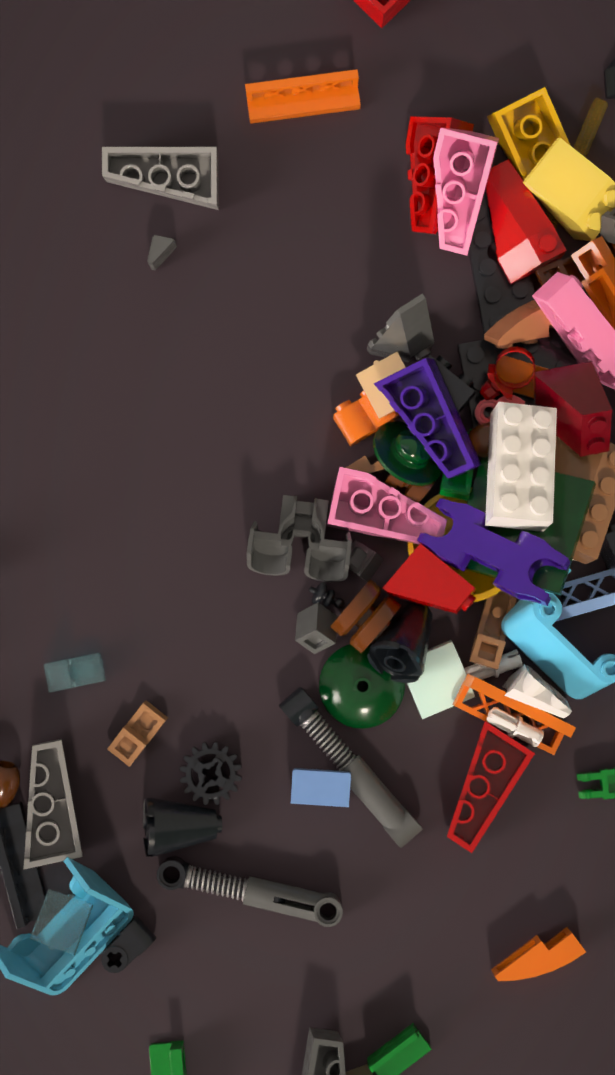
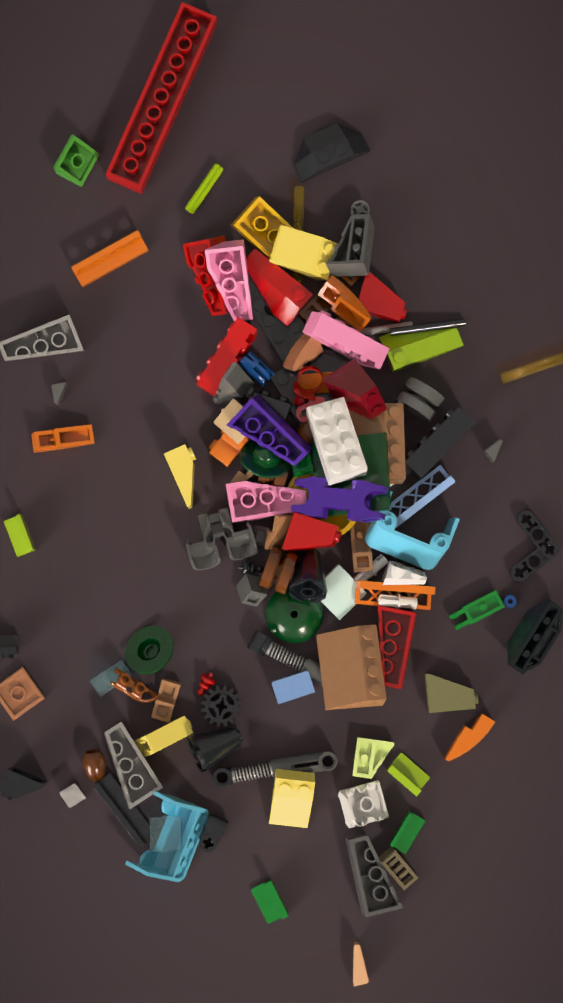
camera: 25 degrees left, 0 degrees up
none -> lime panel [4,513,36,557]
none -> orange slope [31,424,94,453]
none -> dark orange piece [110,668,159,703]
none -> dark green hat [125,626,174,674]
none -> light yellow slope [134,716,193,757]
none -> light yellow slope [164,444,196,509]
none -> lime axle [185,164,223,214]
none -> red wedge [196,317,258,397]
none -> red hair [198,672,216,696]
none -> blue arm [238,351,275,387]
none -> medium nougat slope [264,513,293,550]
none -> light yellow slope [269,769,315,828]
none -> medium nougat slope [316,625,387,710]
none -> white slope [338,780,389,828]
none -> yellowish green wing [352,737,394,779]
none -> lime panel [386,753,430,797]
none -> olive slope [424,674,478,713]

